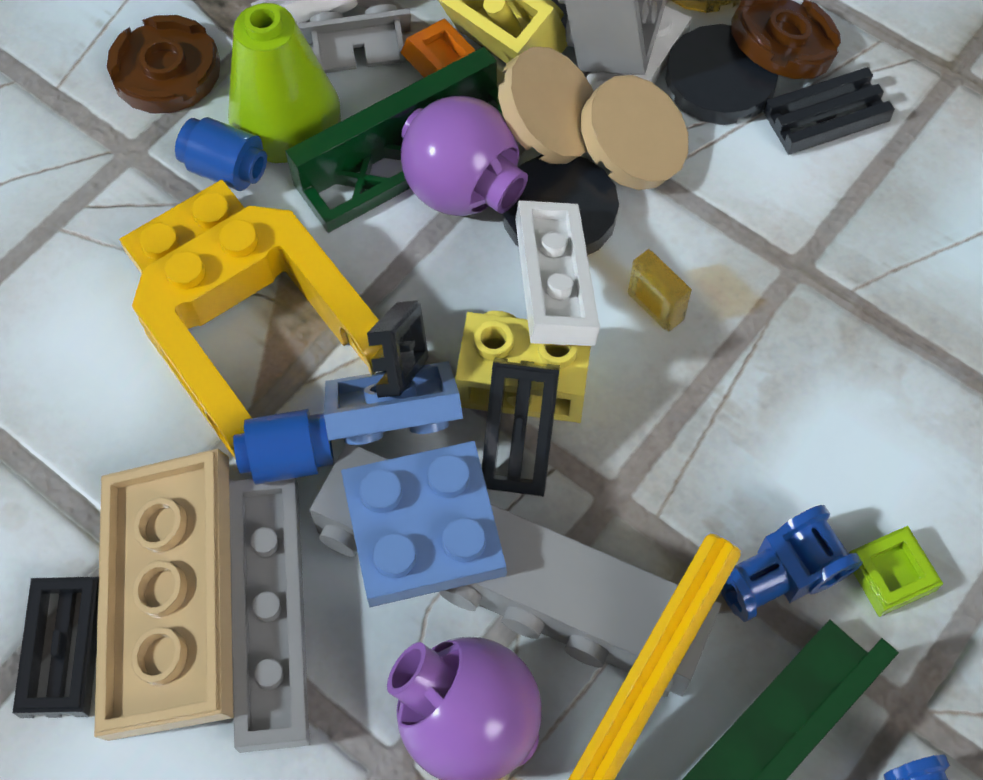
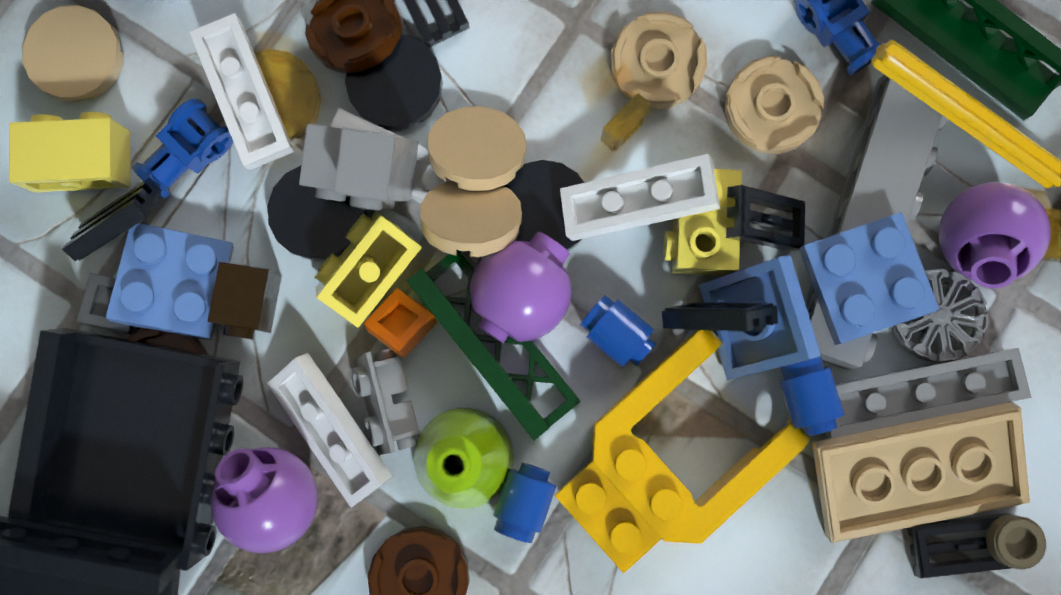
camera: 90 degrees left, 20 degrees up
none -> blue brick [580,295,656,368]
none -> tan tile [610,12,707,110]
none -> tan tile [724,56,824,154]
none -> light grey wheel [892,268,989,362]
none -> dark tan tile [986,514,1046,570]

